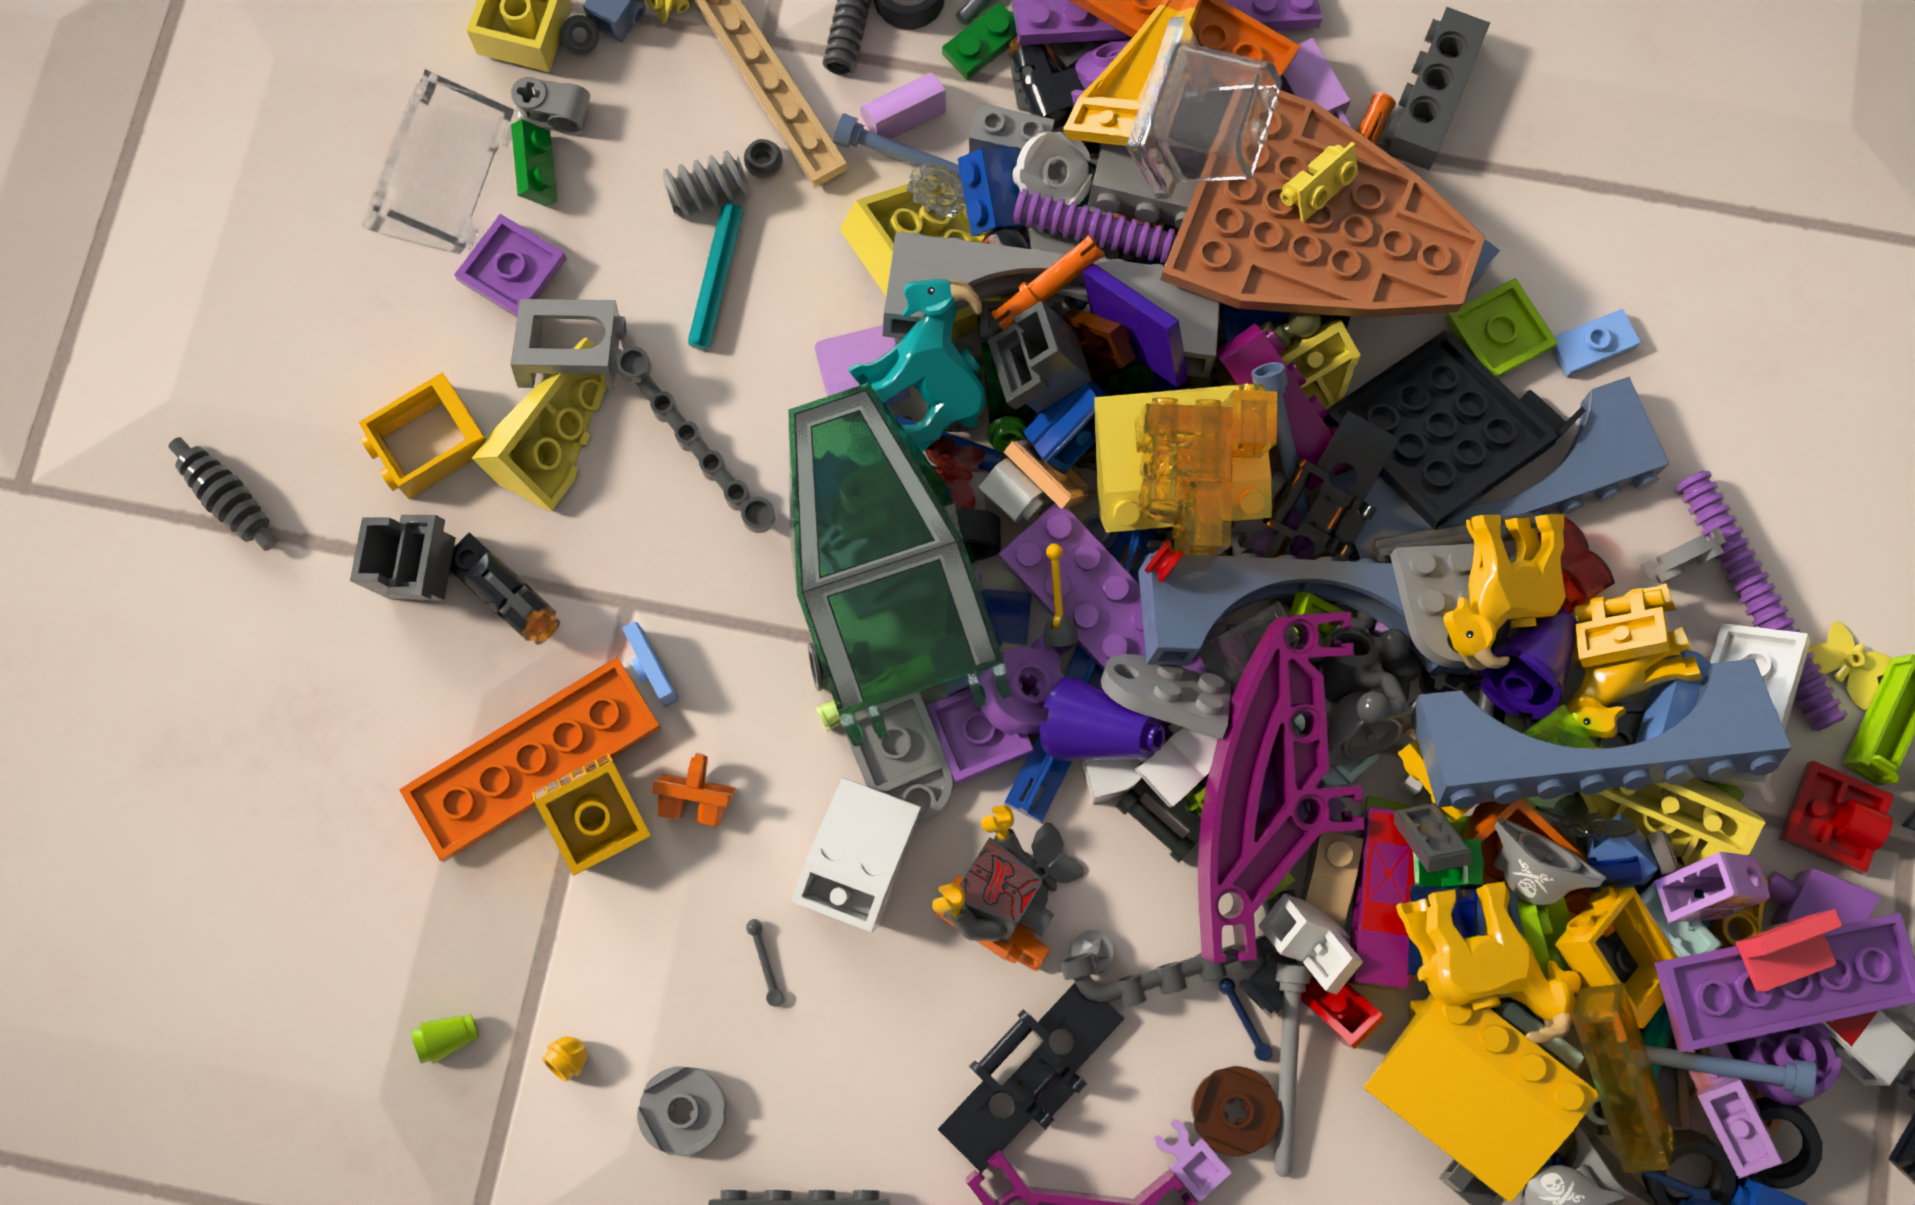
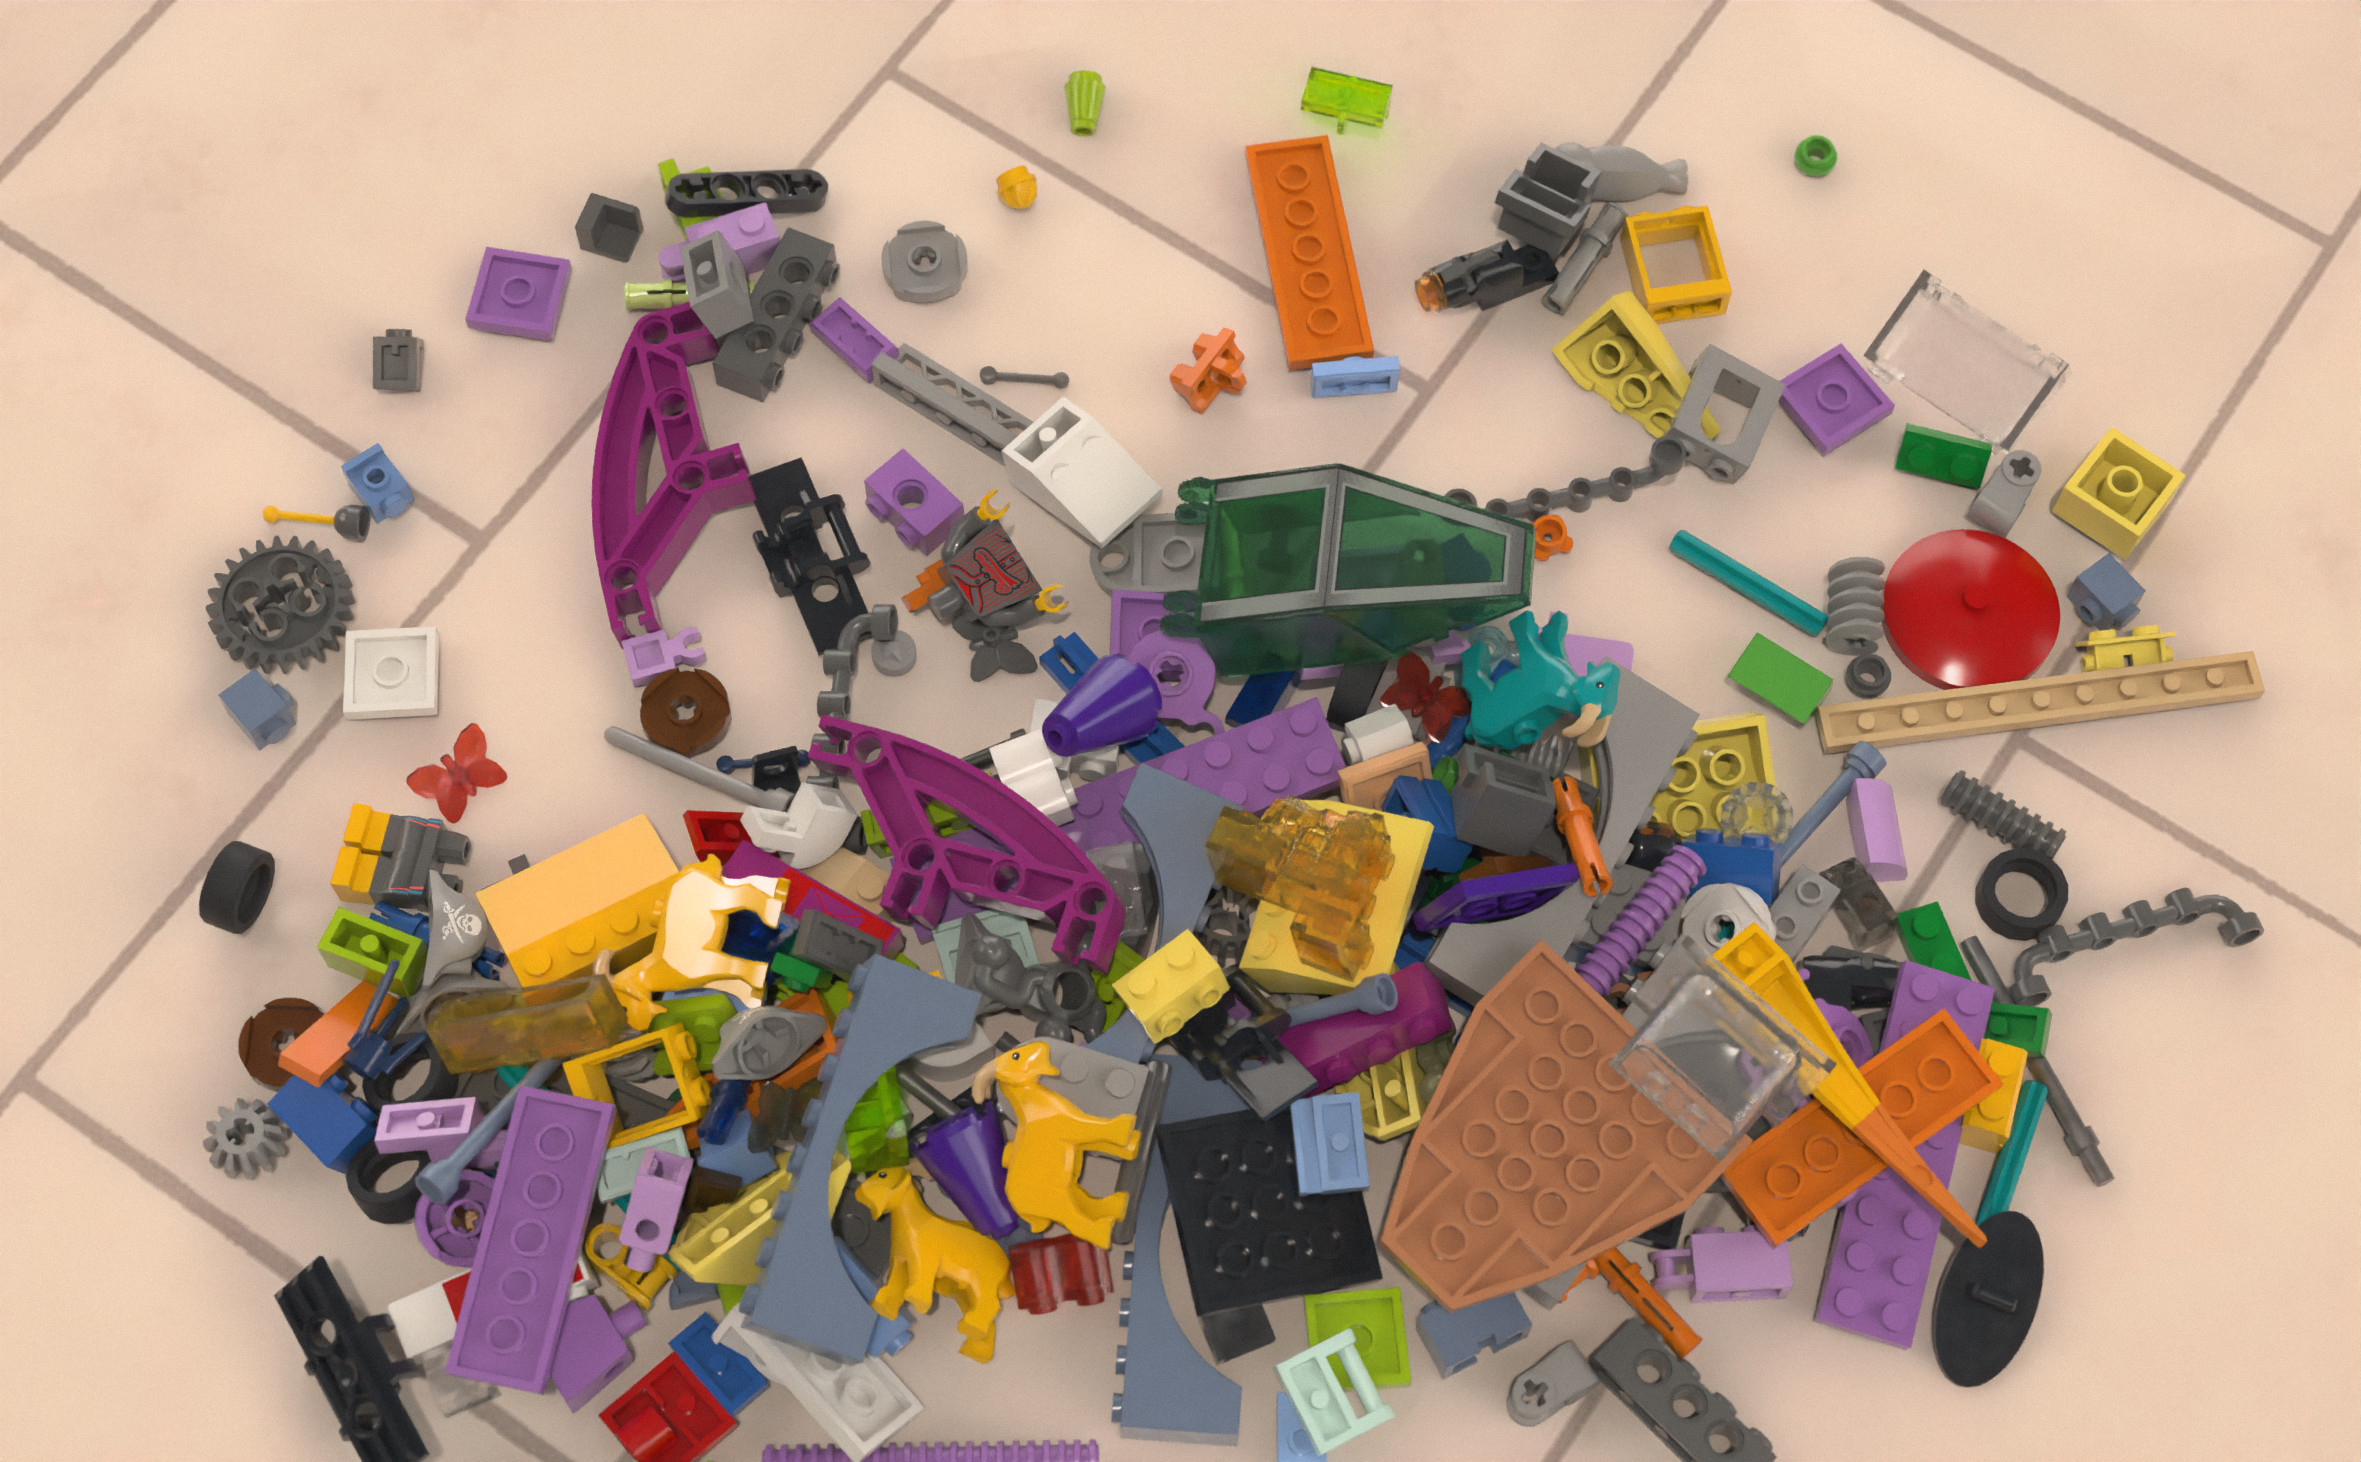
camera: 110 degrees right, 10 degrees down
dark grey piece [168,437,277,551] -> none
yellow brick [532,753,651,876] -> none
dark grey plate [560,15,599,55] -> none
hinge [1044,543,1078,647] -> none
light grey plate [1101,654,1232,739] -> none
red bush [1144,540,1185,584] -> none
light yellow hinge [1280,142,1358,222] -> none
yellow plate [1575,588,1671,668] -> none
light grey plate [1641,527,1727,583] -> none
coral panel [1735,909,1842,992] -> none
none -> blue plate [668,1311,769,1418]
none -> medium lavender plate [809,297,900,382]
none -> medium lavender brick [864,448,964,557]
none -> light grey fence [871,343,1034,467]
none -> light yellow bracket [1112,929,1230,1043]
none -> light aqua plate [1273,1328,1396,1457]
none -> light blue plate [1289,1092,1370,1197]
none -> clear neon green panel [1301,67,1393,135]
none -> light grey piece [1506,1340,1602,1427]
none -> orange plate [1524,515,1574,561]
none -> light grey pin [1541,202,1629,315]
none -> light grey animal [1555,142,1688,202]
none -> bright green brick [1728,632,1834,725]
none -> bright green plate [1794,135,1837,176]
none -> clear smoke leg [1818,857,1899,952]
none -> red dish [1880,529,2060,690]

